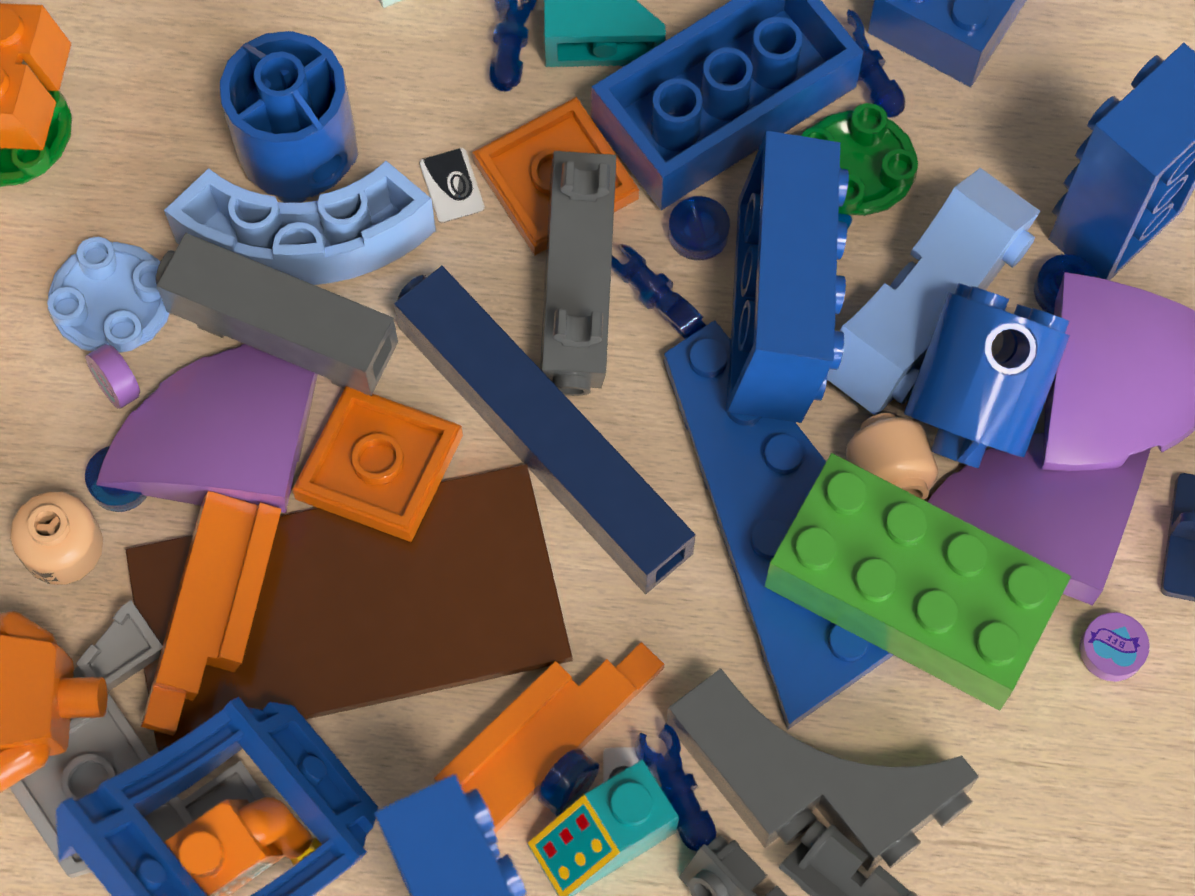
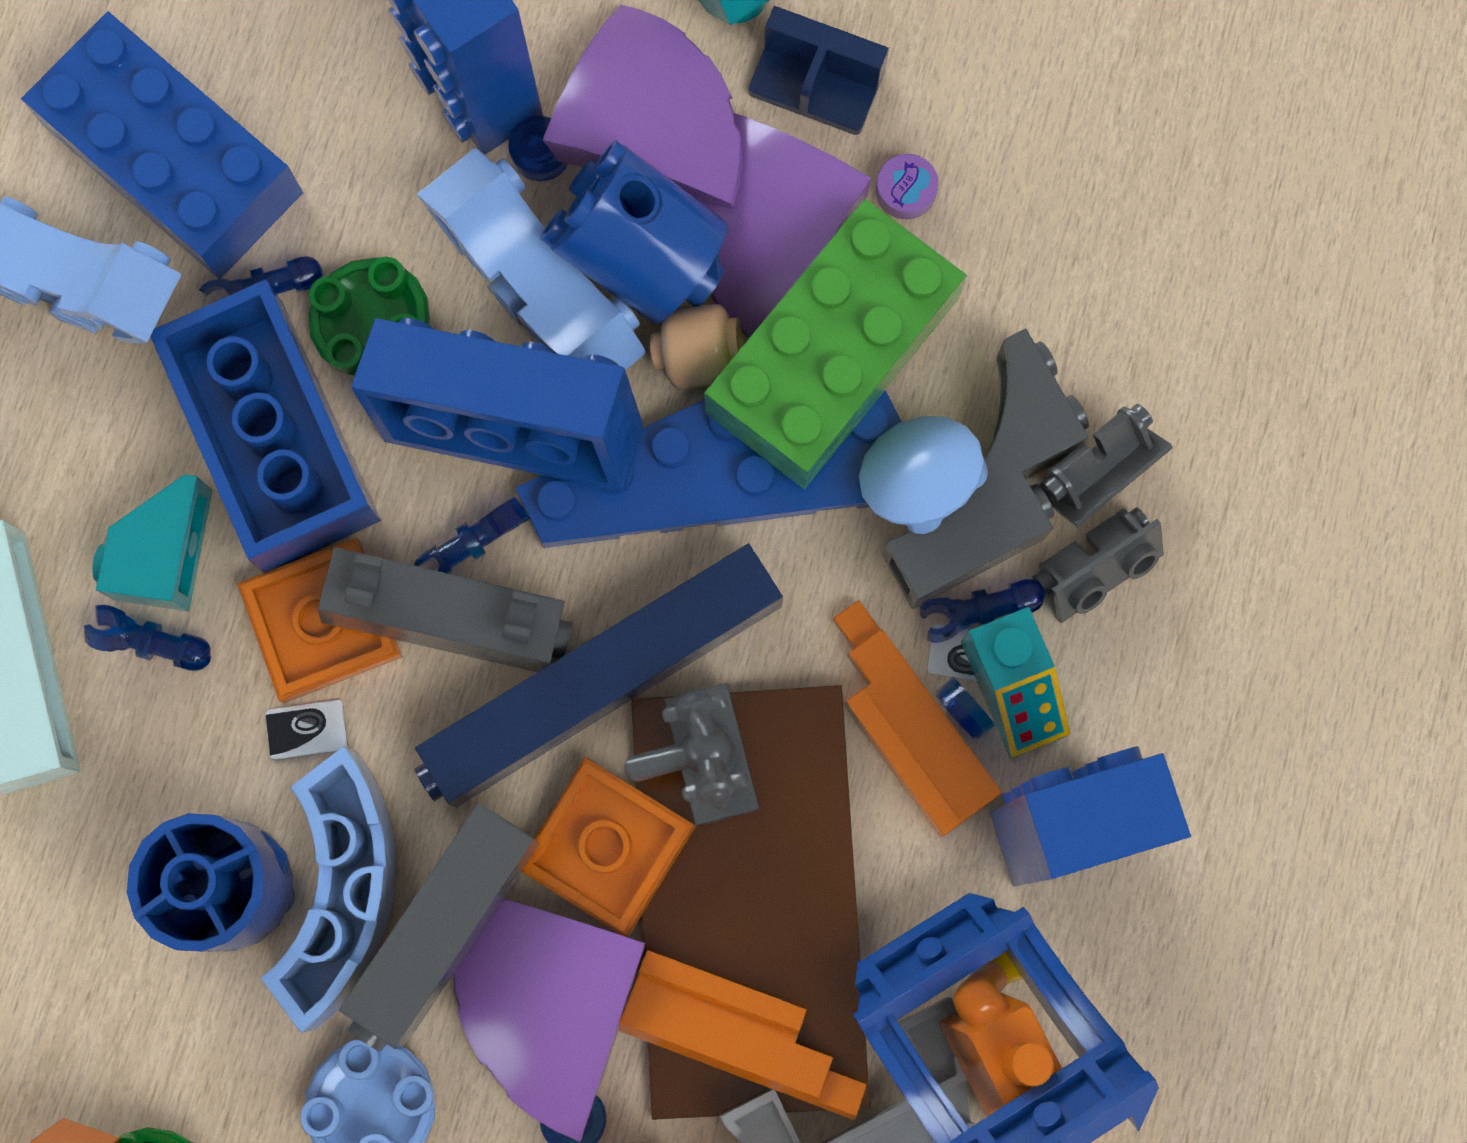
camera: 80 degrees left, 10 degrees up
medium lavender tile [85,344,140,409] -> none
clear blue tile [668,196,730,261] -> none
none -> dark grey piece [624,683,760,827]
none -> light blue dish [859,416,988,534]

